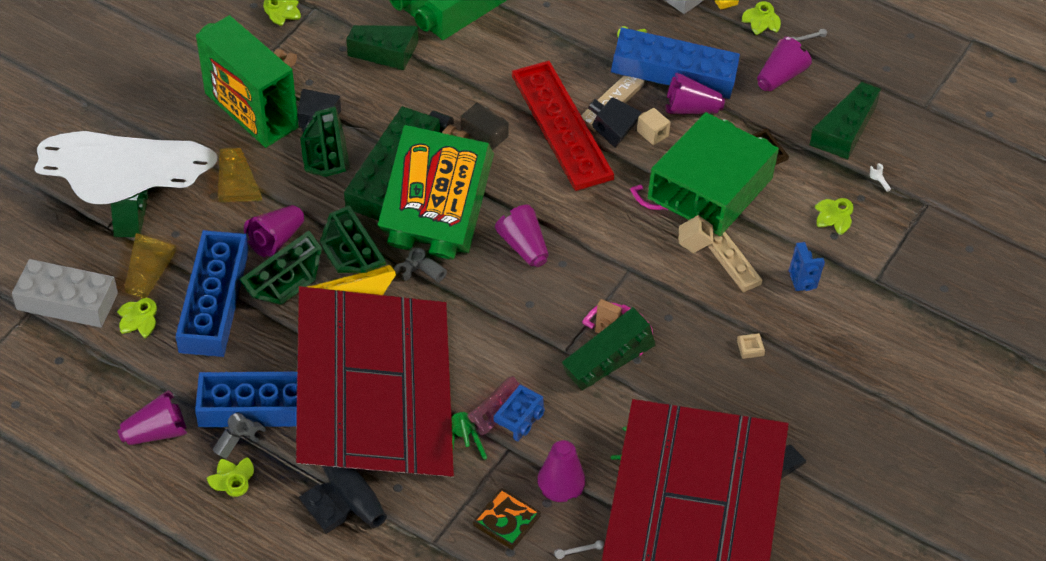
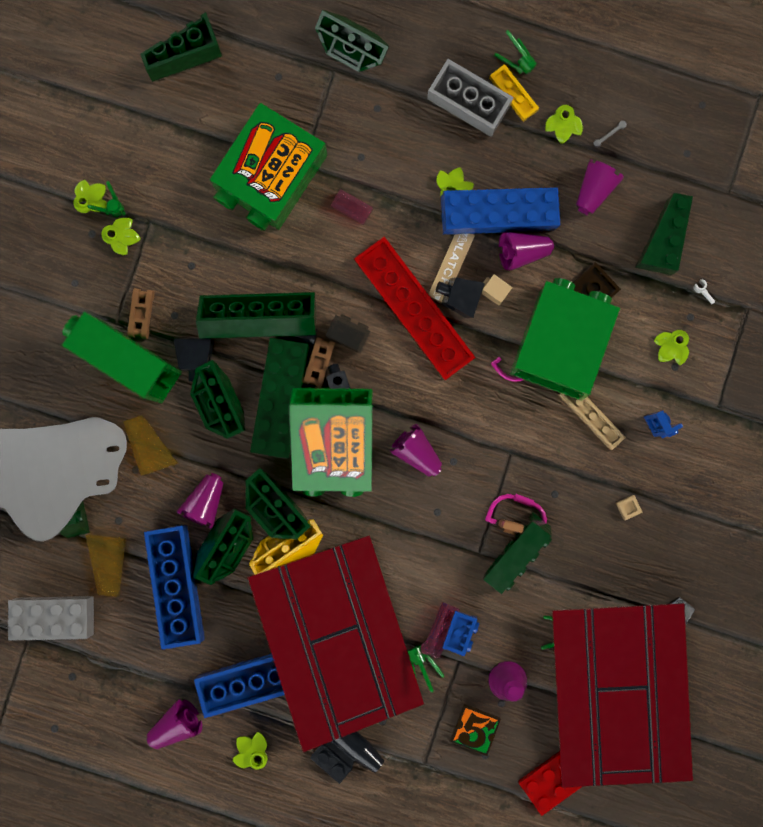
camera: 15 degrees left, 35 degrees up
lime plate [117,298,157,338] -> none
dark grey bar [212,413,266,459] -> none
dark green wedge [346,25,418,70] -> none
dark grey bar [394,248,447,283] -> none
light grey hinge [554,540,604,559] -> none
tan brick [678,215,713,253] -> none
none -> dark green brick [196,292,316,339]
none -> clear pink plate [331,189,373,225]

